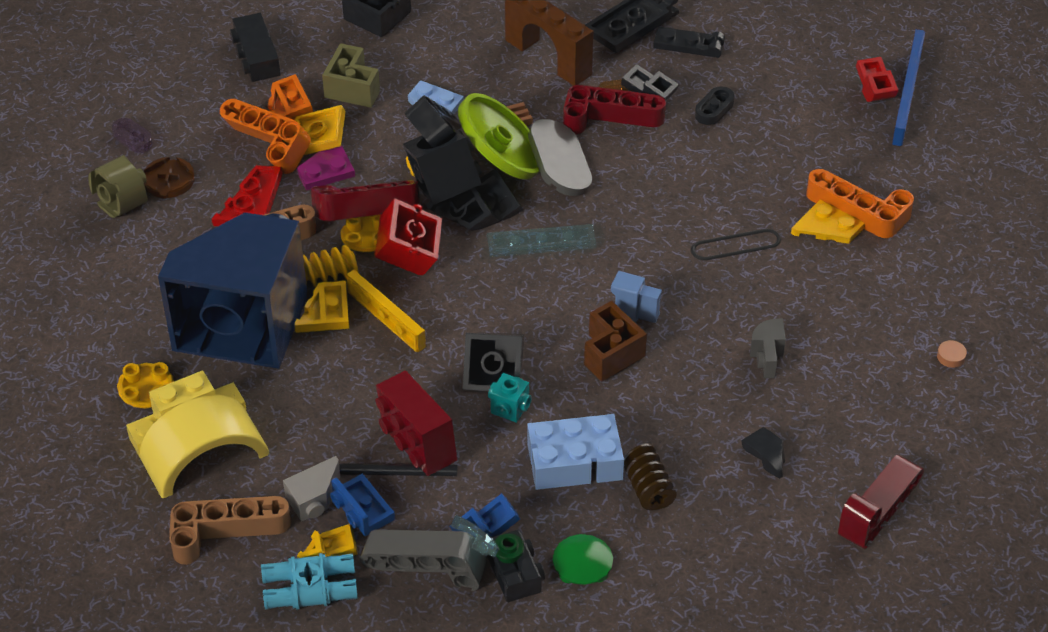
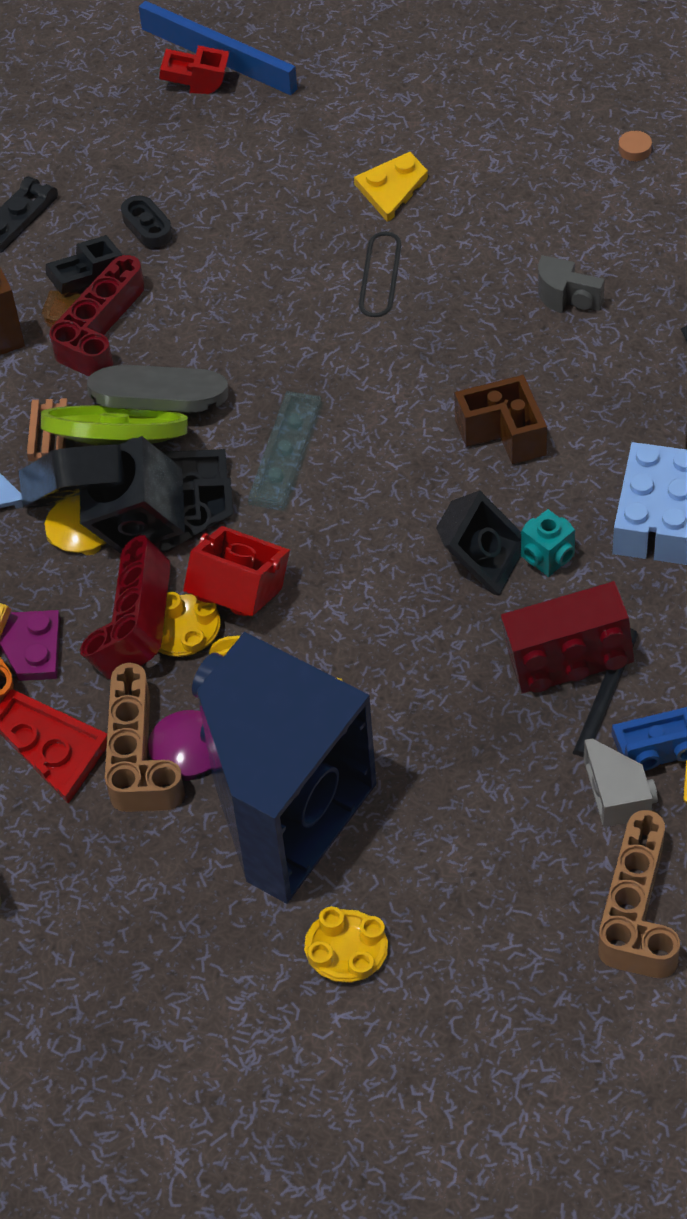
camera: 65 degrees left, 5 degrees up
light yellow piece [126,370,269,498] -> none
yellow tile [346,270,426,352] -> none
medium blue piece [611,271,662,323] -> none
orange beam [806,169,914,238] -> none

